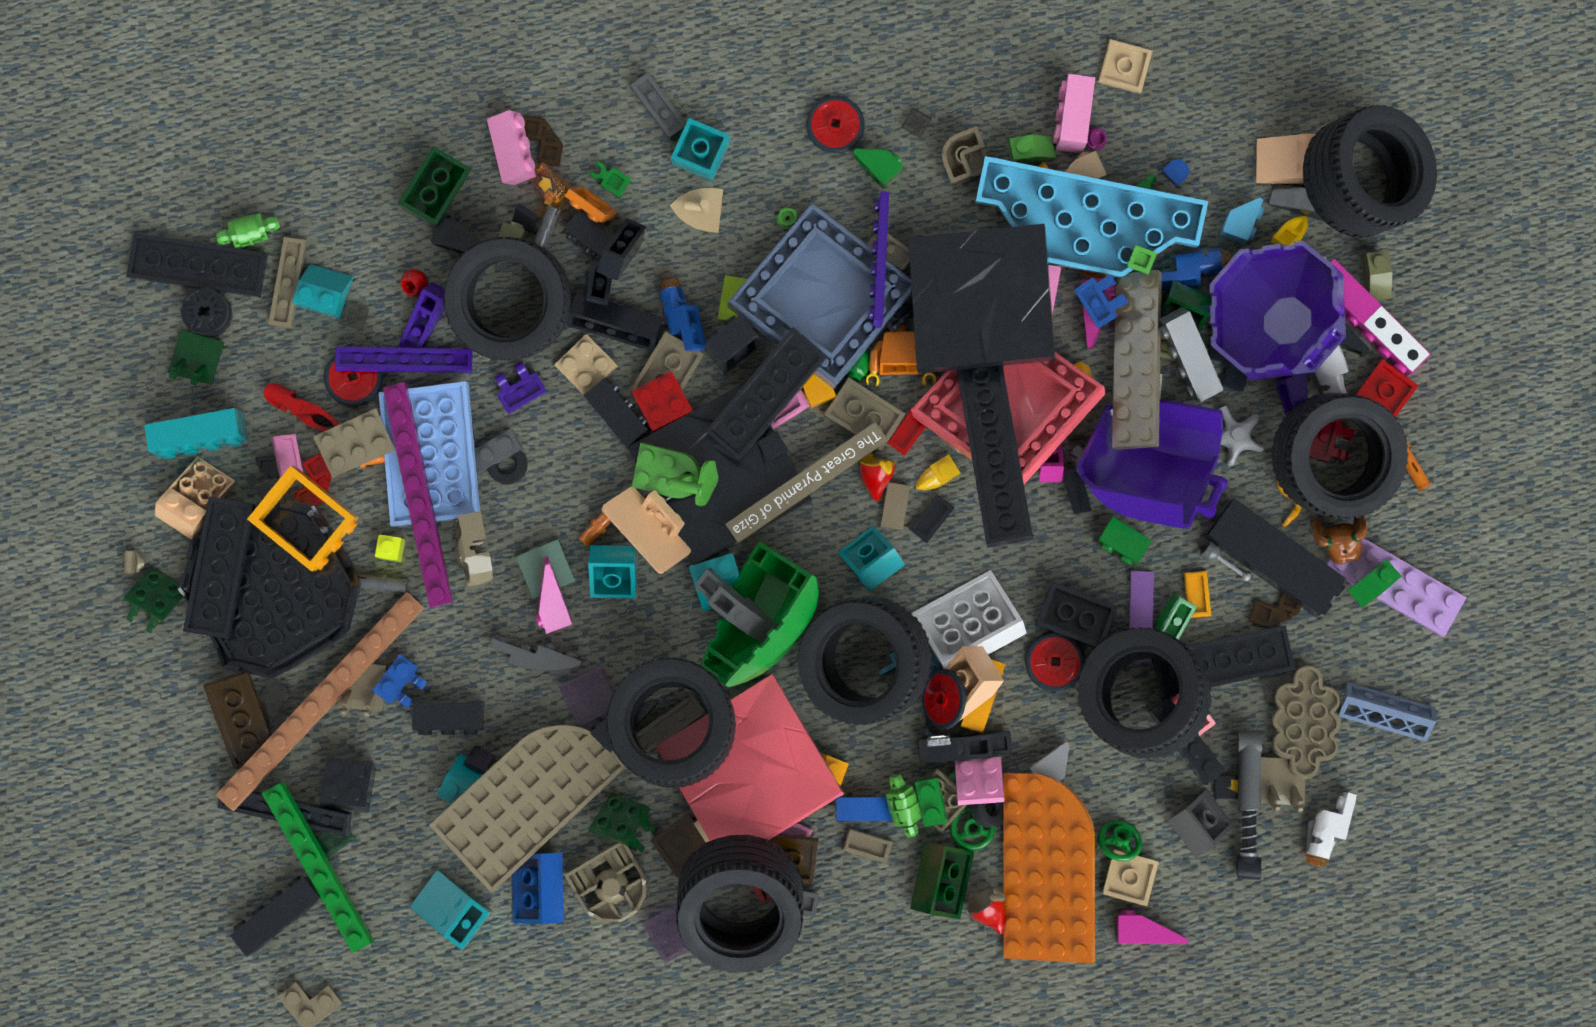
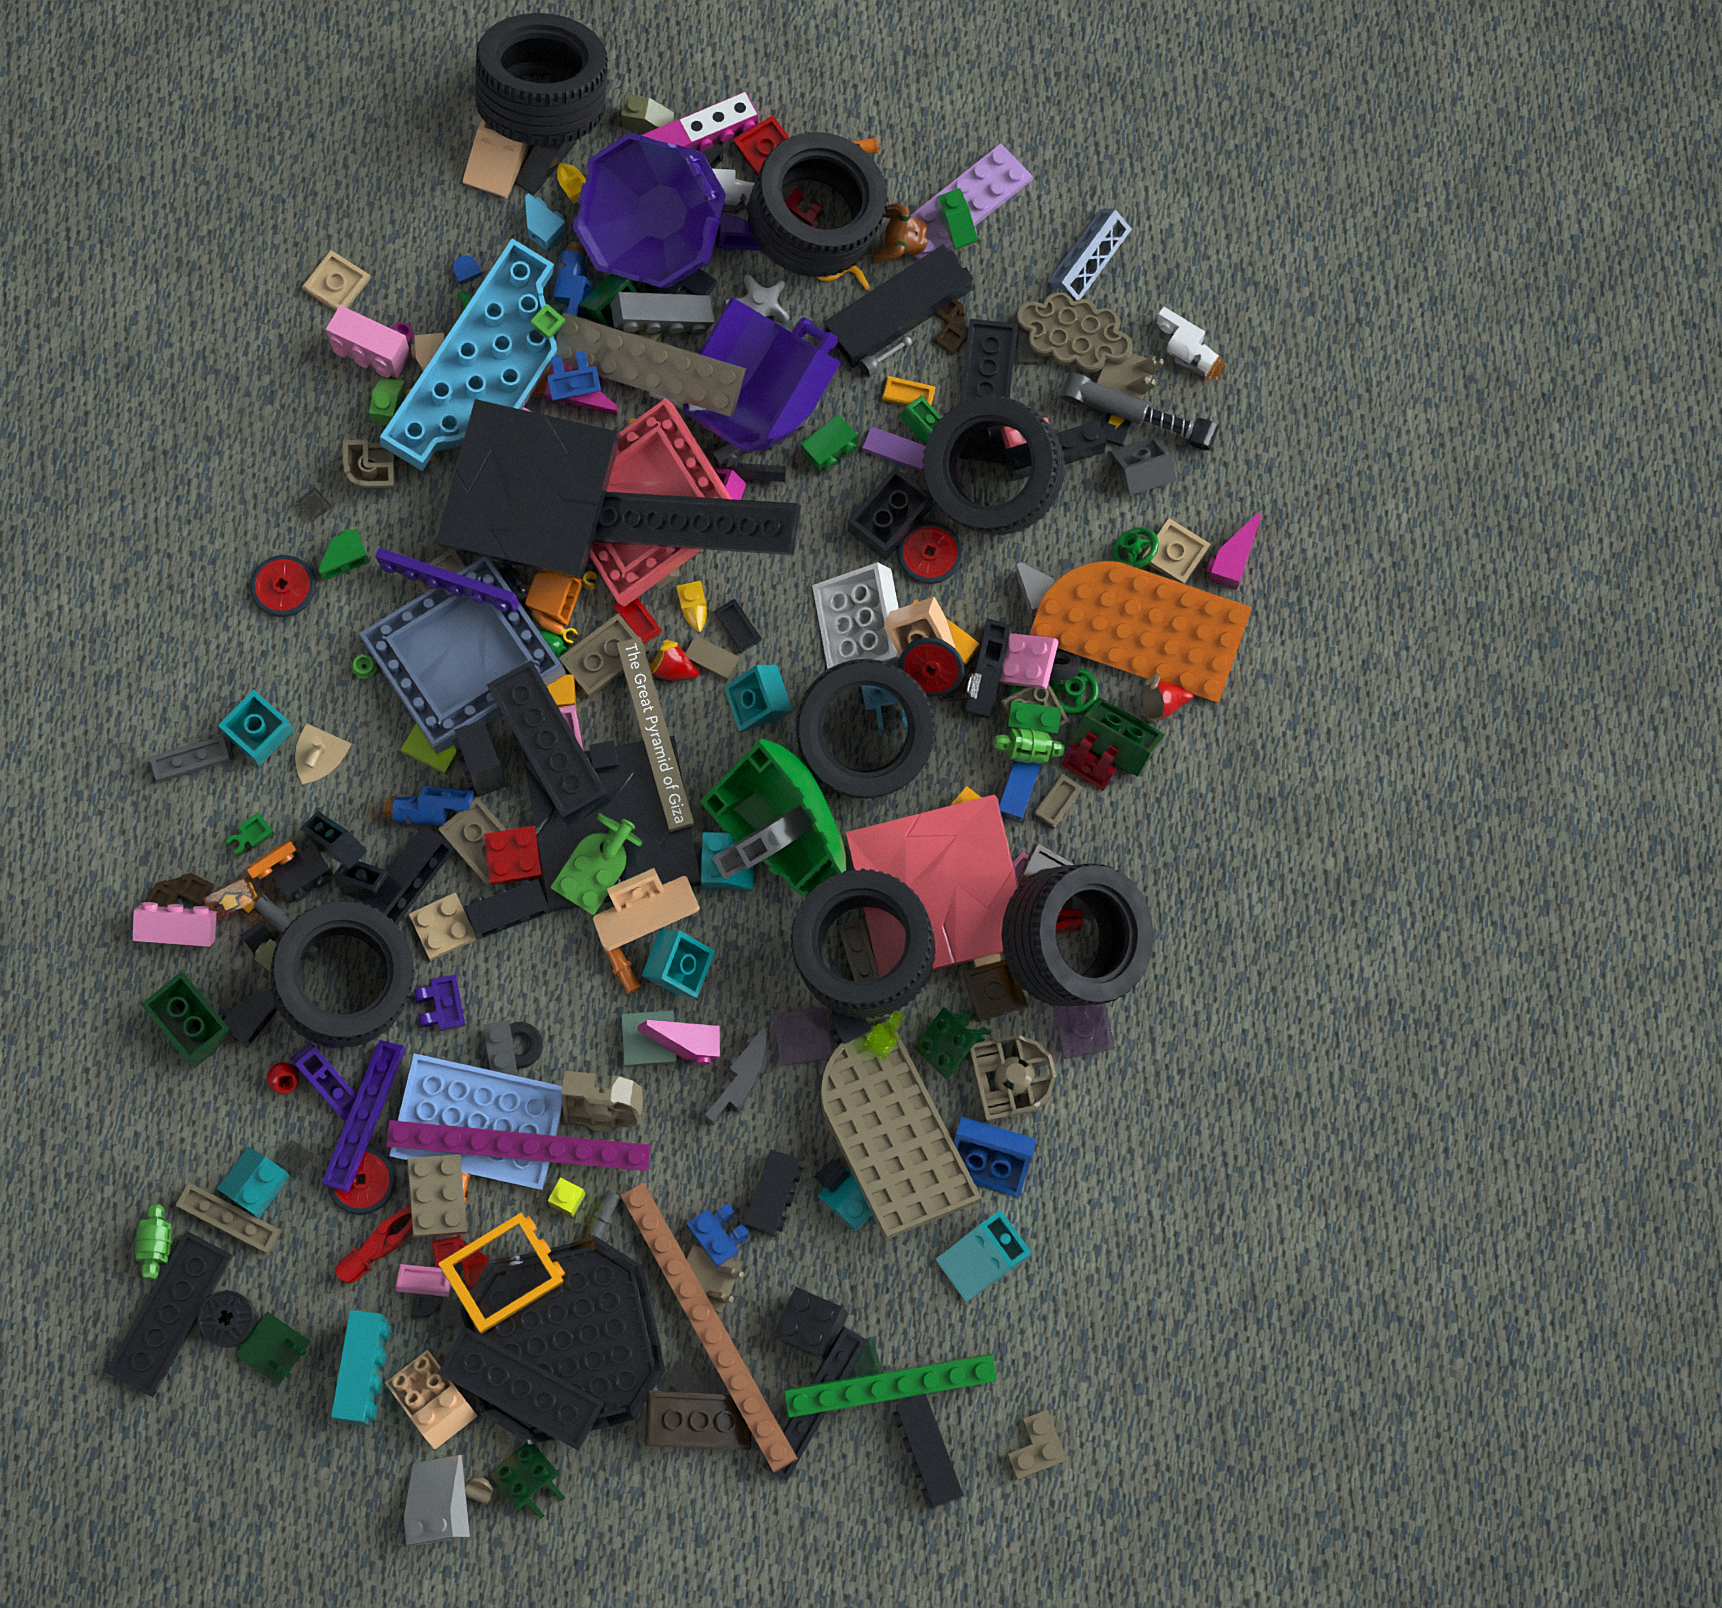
camera: 75 degrees left, 10 degrees down
none -> light grey slope [404,1455,470,1545]
none -> clear neon green plate [863,1011,904,1061]
none -> dark red plate [1061,732,1119,791]

